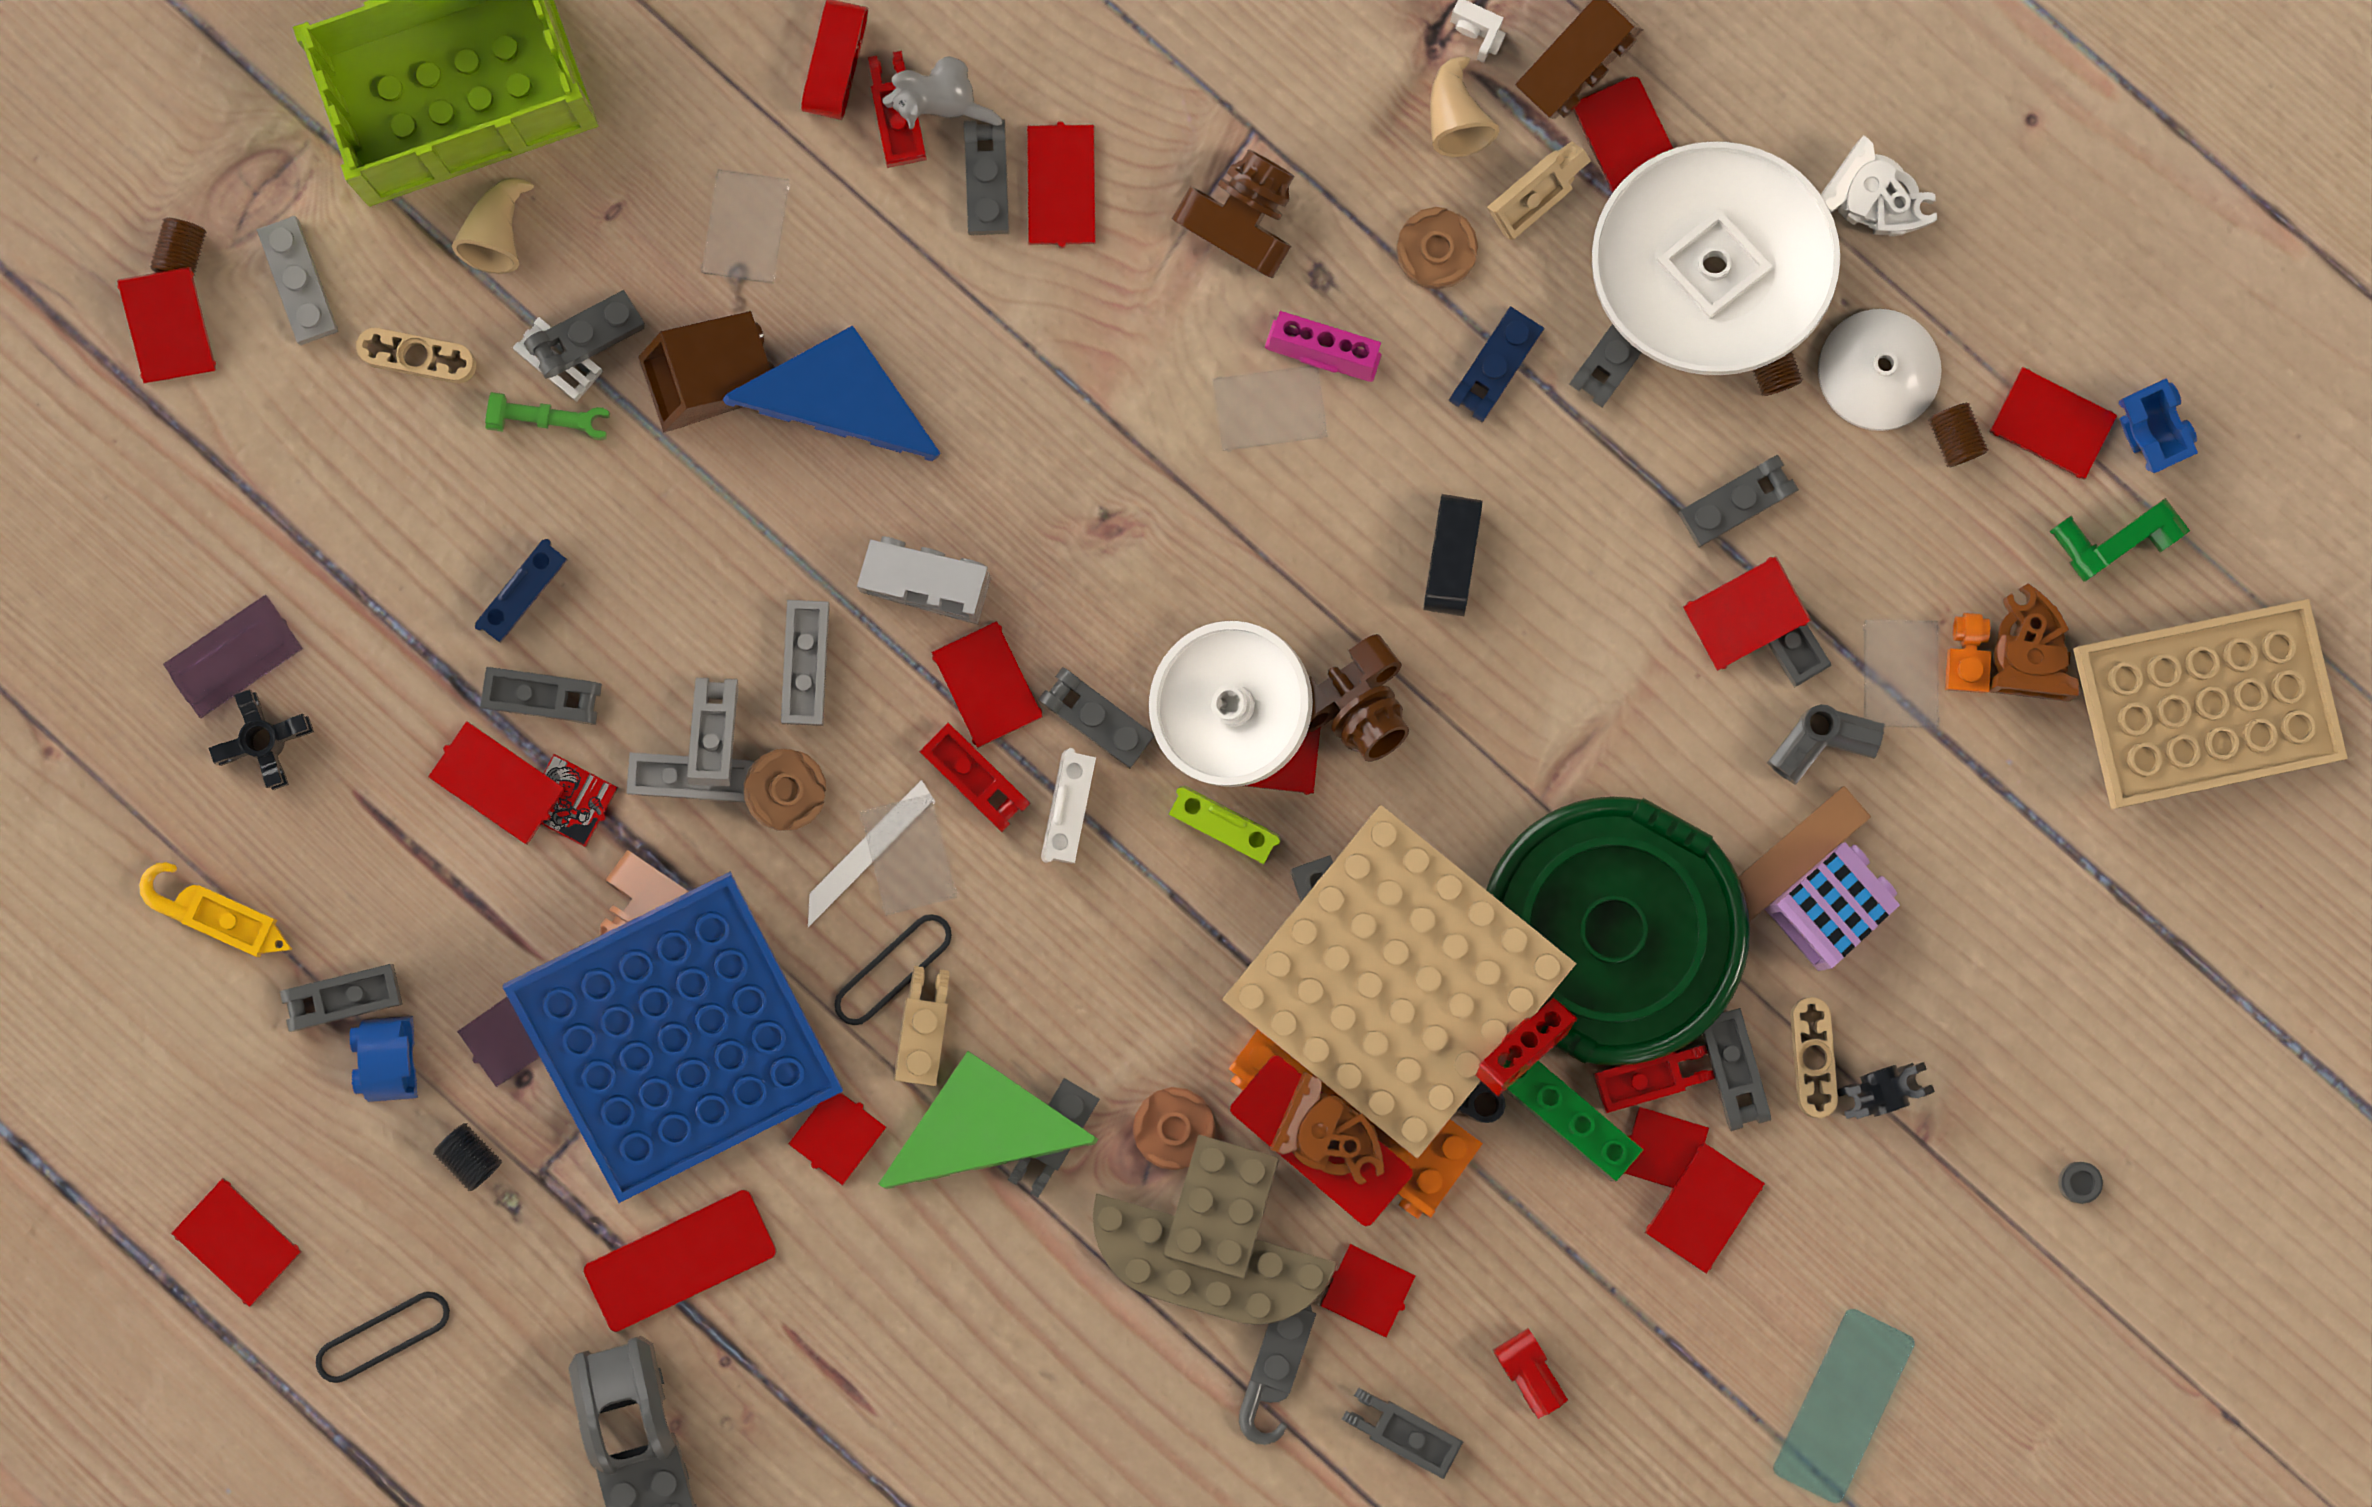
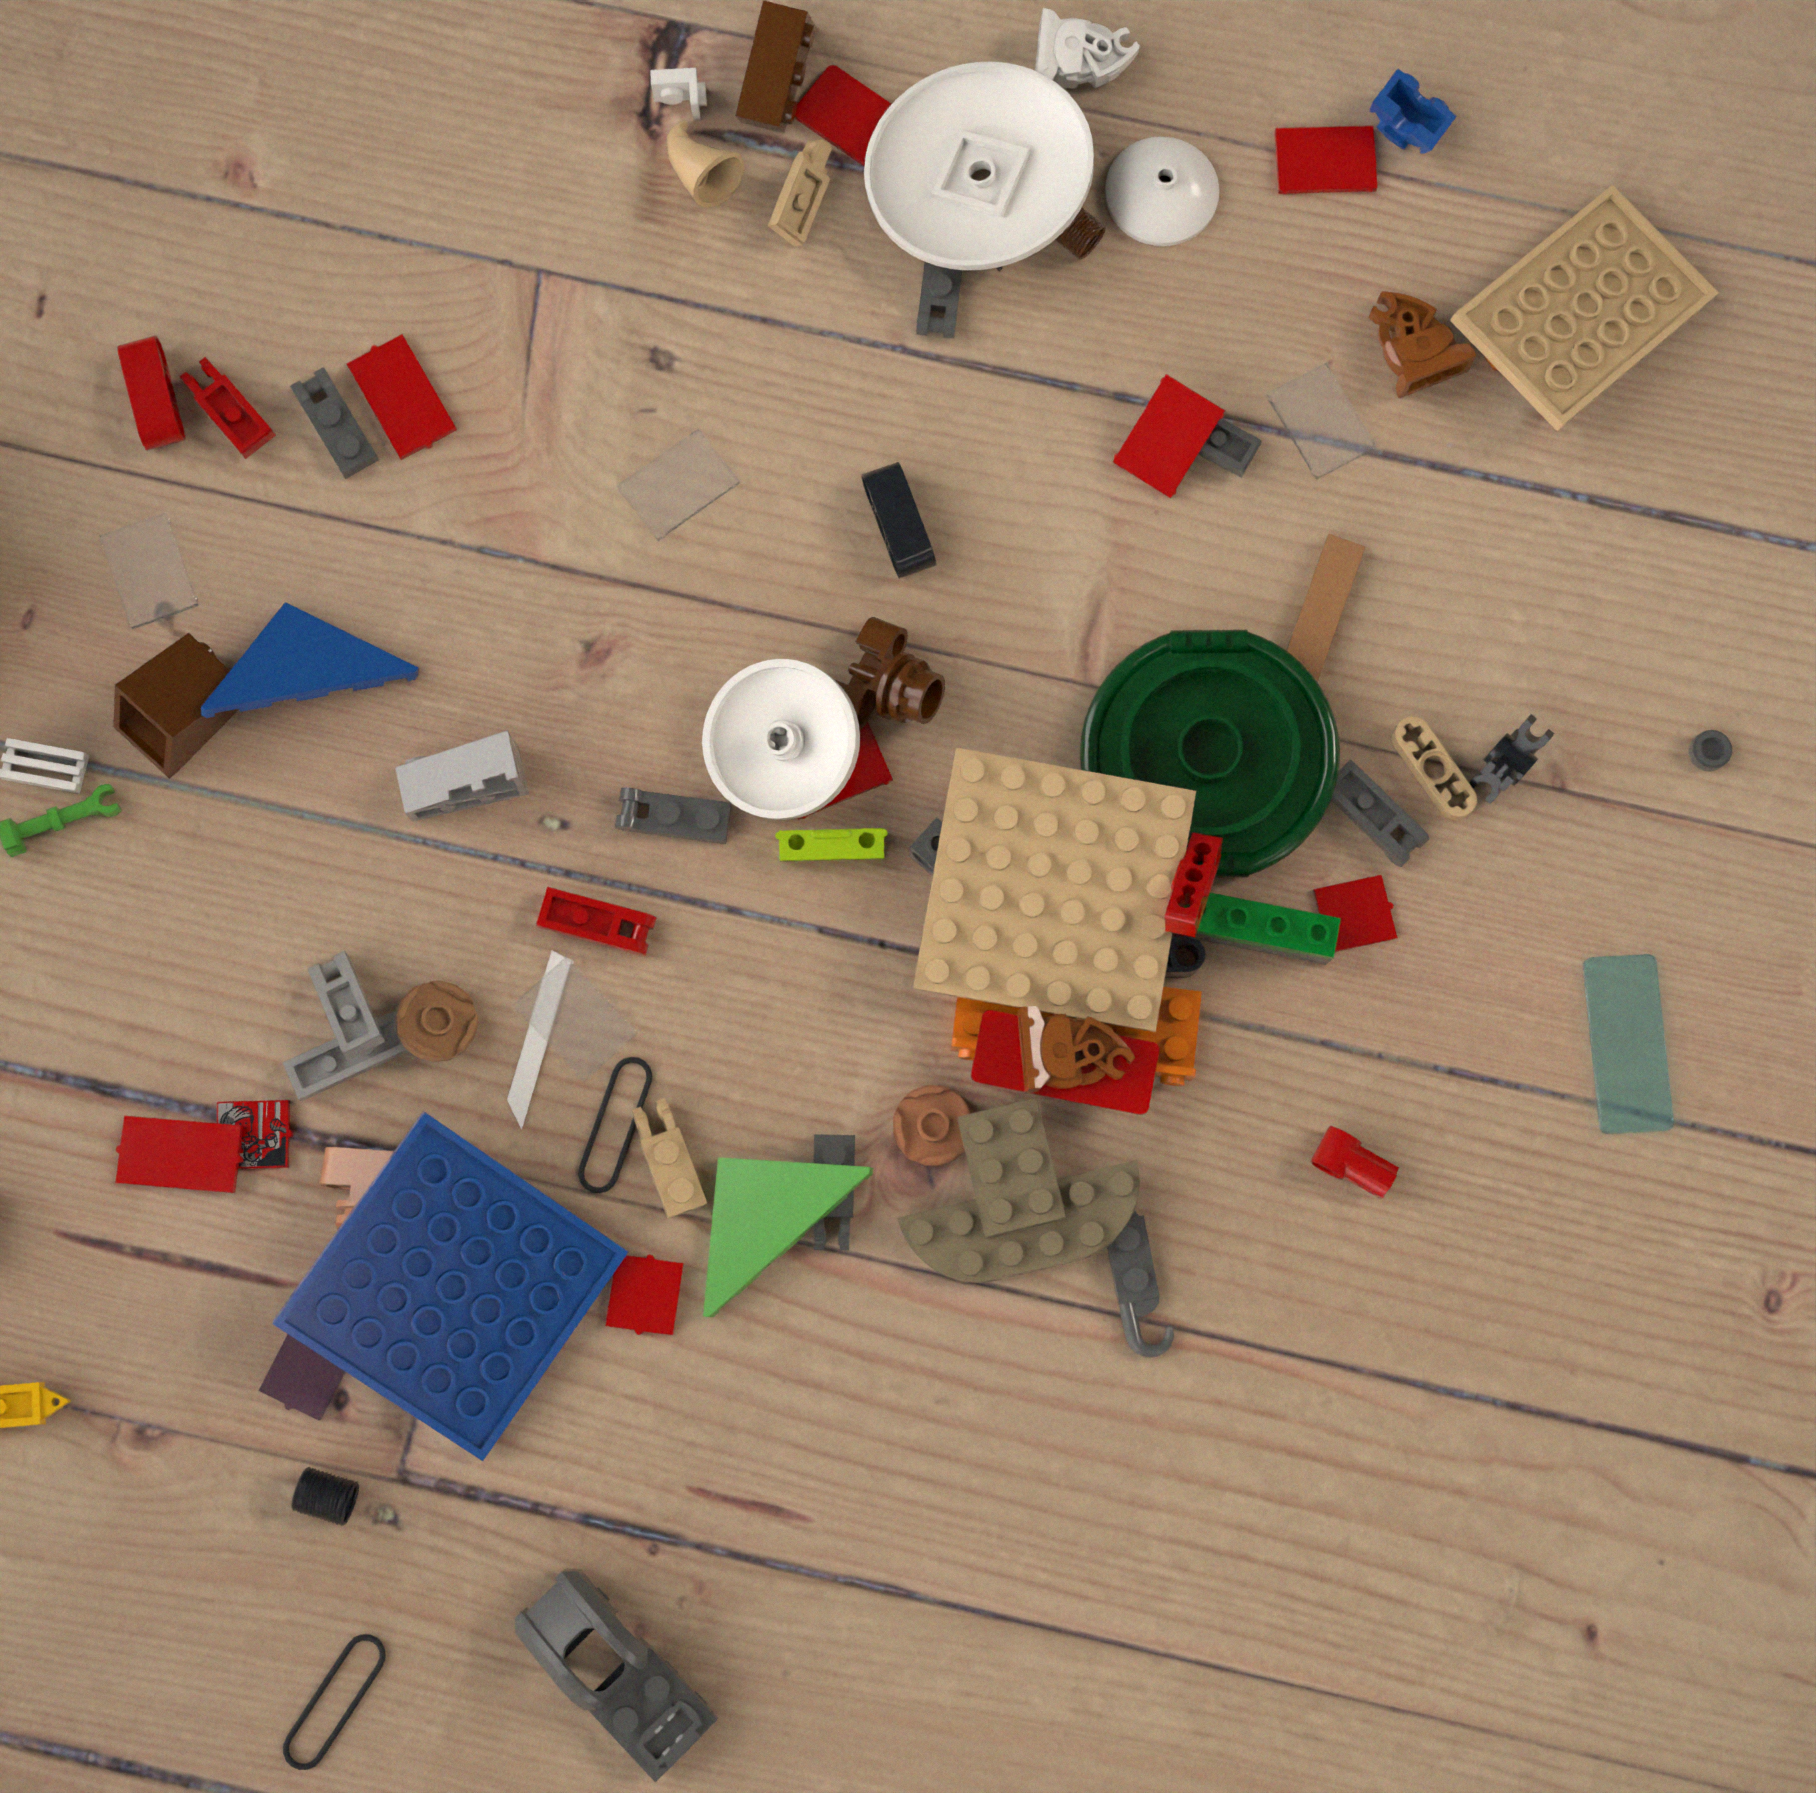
camera: 30 degrees left, 5 degrees down
red piece [171,1178,302,1307] -> none
dark grey plate [280,964,403,1032] -> none
blue cylinder [350,1016,418,1102] -> none
dark blue piece [475,539,567,643] -> none
dark grey plate [480,667,602,725] -> none
dark grey plate [524,290,645,379] -> none
red piece [584,1190,777,1332] -> none
light grey plate [781,600,830,726] -> none
light grey animal [882,56,1002,129] -> none
red piece [931,621,1043,749] -> none
white piece [1041,748,1096,864] -> none
reddish brown beam [1172,149,1295,278] -> none
dark pink piece [1265,311,1382,382] -> none
red piece [1320,1244,1416,1338] -> none
dark grey hinge [1342,1388,1463,1479] -> none
medium nougat tile [1396,207,1478,290] -> none
dark blue plate [1448,306,1544,423] -> none
red hinge [1593,1045,1715,1114] -> none
red piece [1644,1142,1765,1274] -> none
dark grey plate [1678,455,1799,548] -> none
slope [1765,842,1900,971] -> none
dark grey piece [1767,704,1885,785] -> none
reddish brown piece [1928,402,1989,467] -> none
orange plate [1945,613,1992,693] -> none
green beam [2050,498,2190,582] -> none

